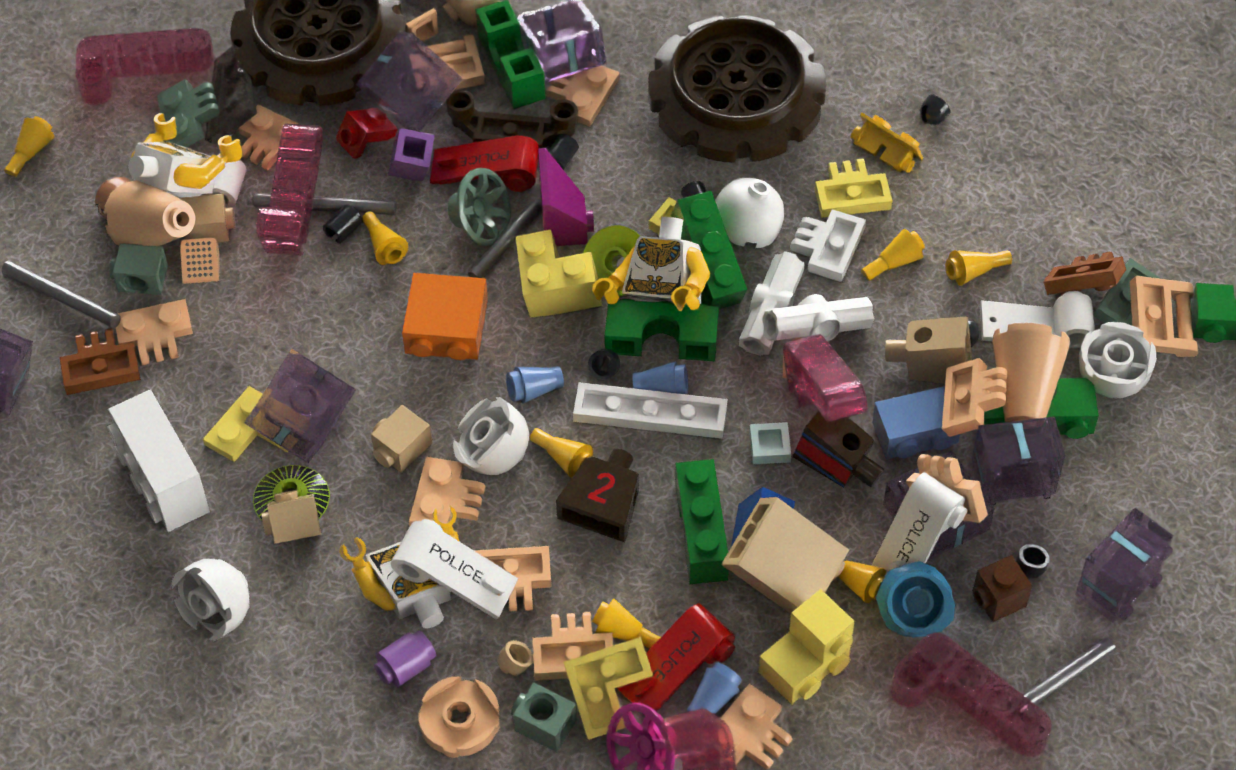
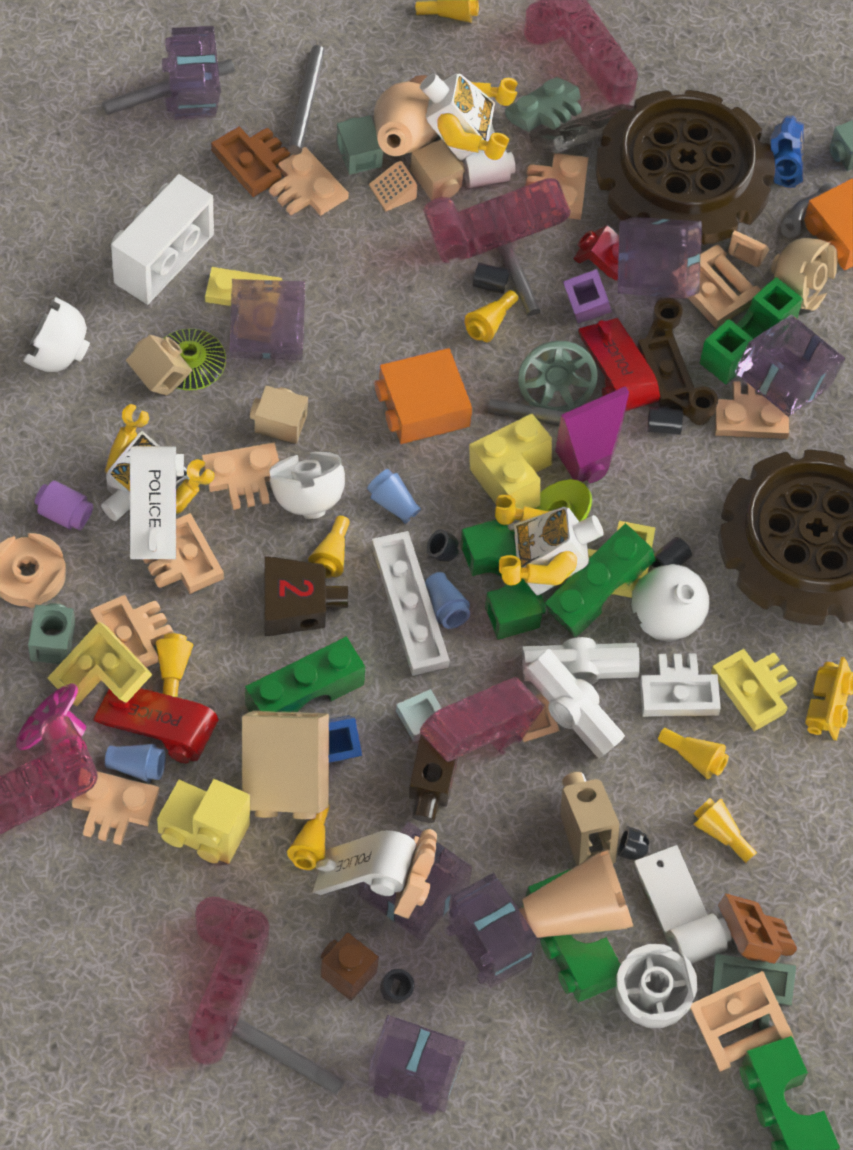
camera: 60 degrees right, 5 degrees up
tan hinge [498,640,533,676] -> none
medium blue brick [872,386,960,460] -> none
dark azure hat [876,561,955,638] -> none
light nougat hinge [942,358,1007,437] -> none

